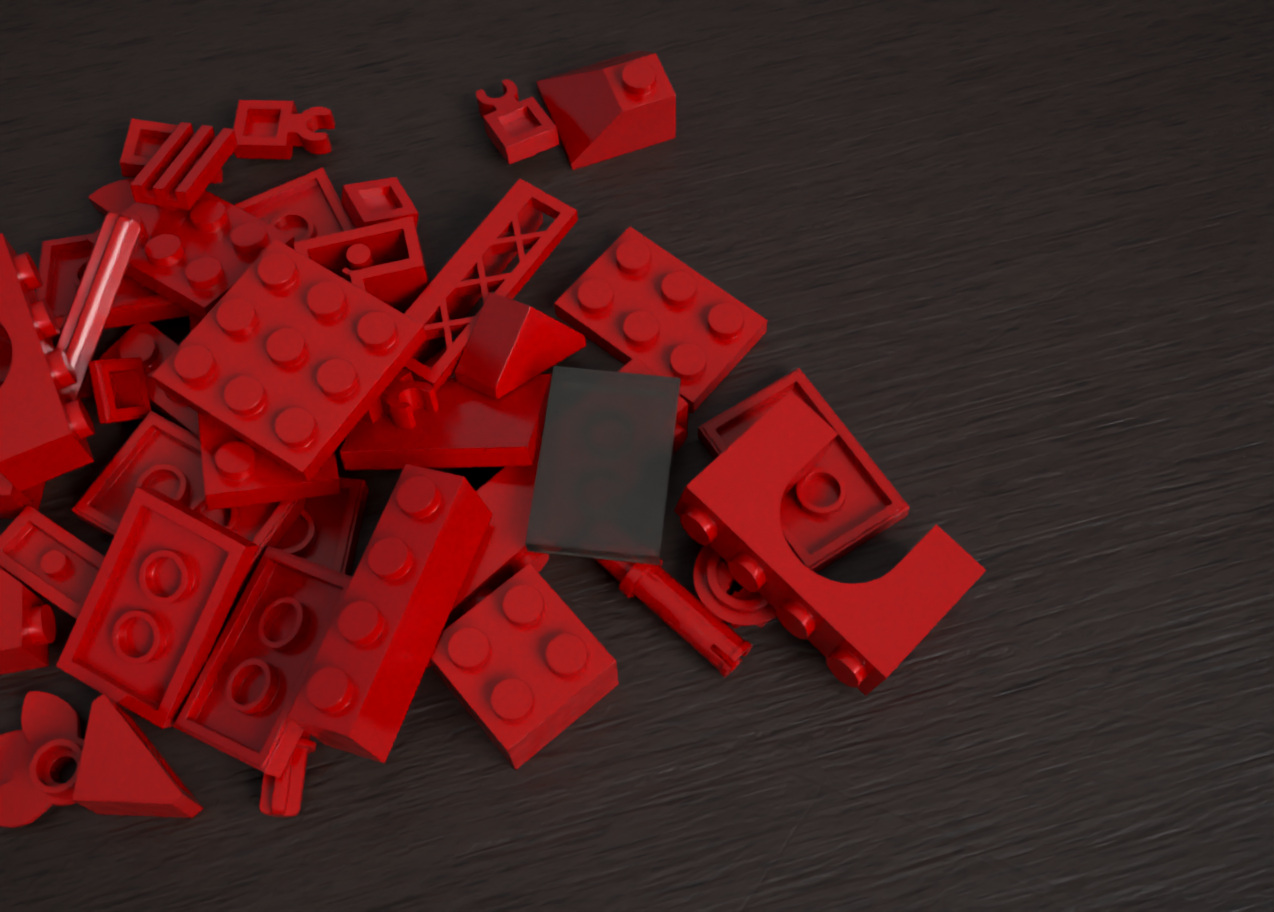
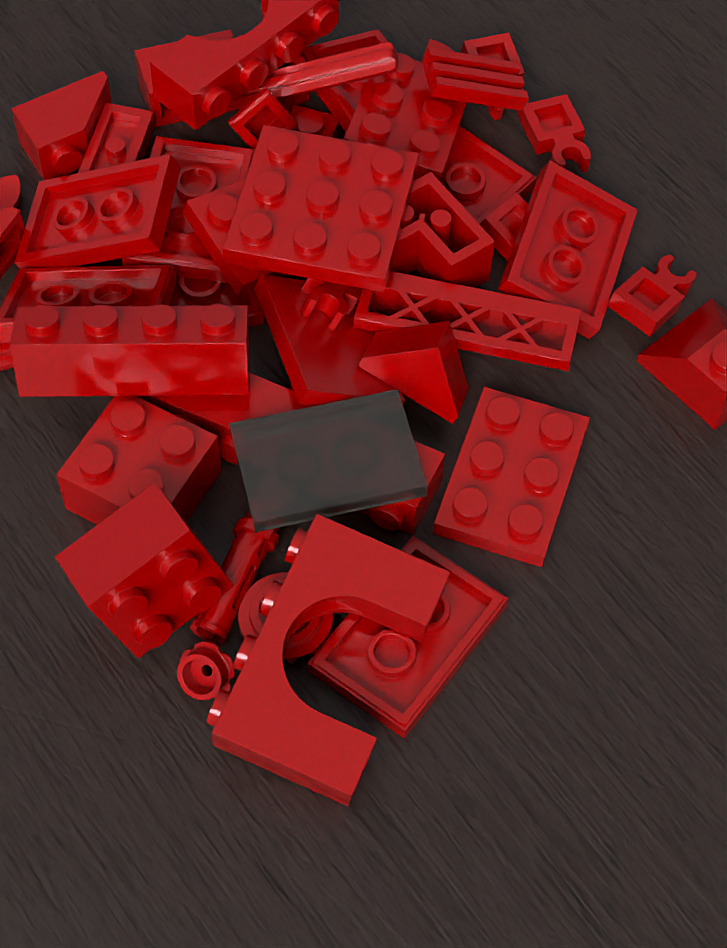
camera: 65 degrees right, 5 degrees down
none -> red brick [55,482,234,658]
none -> red plate [177,641,236,700]
none -> red plate [498,160,638,339]

